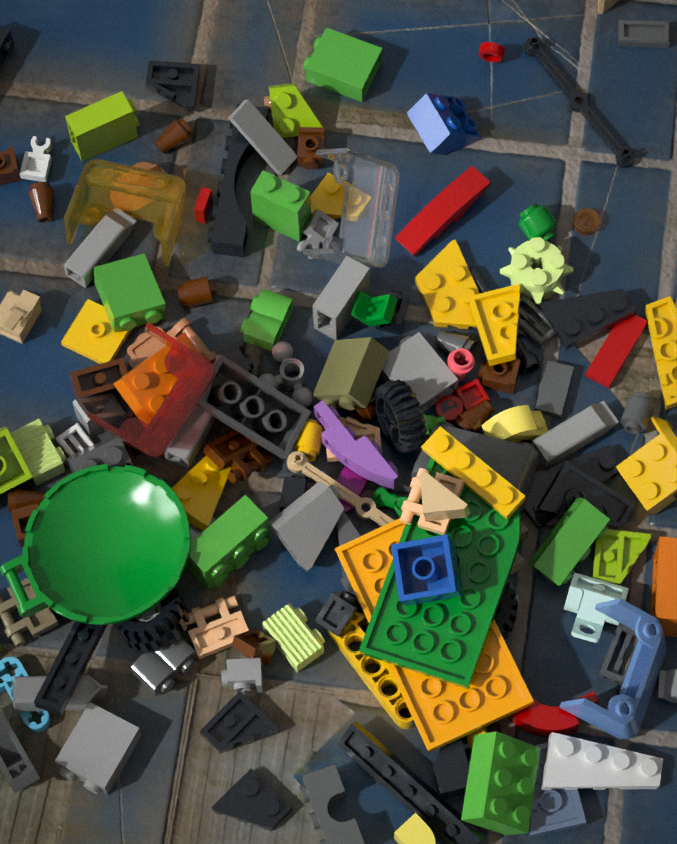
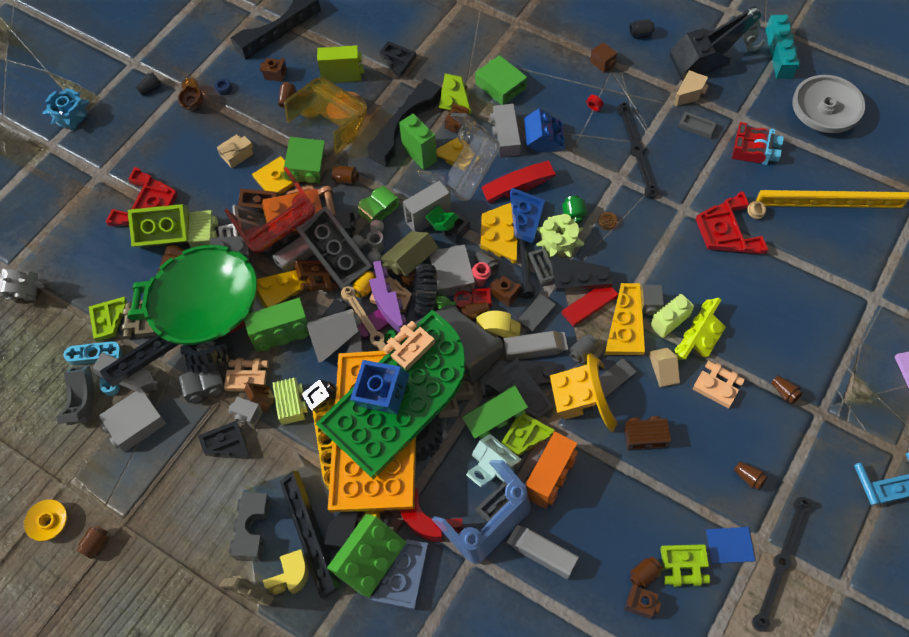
camera: 25 degrees right, 5 degrees down
white plate [20,136,52,182] -> none
light grey piece [63,207,137,288] -> none
reddish brown cone [155,118,194,154] -> none
red tile [194,187,213,224] -> none
black wing [211,769,292,831] -> none
light grey tile [228,100,297,175] -> none
light grey plate [297,209,339,259] -> none
tan slope [420,470,470,522] -> none
yellow plate [421,427,526,520] -> none
yellow wing [468,283,521,366] -> none
white wing [541,732,663,790] -> none
none -> light grey brick [490,104,521,157]
none -> blue wing [510,188,545,243]

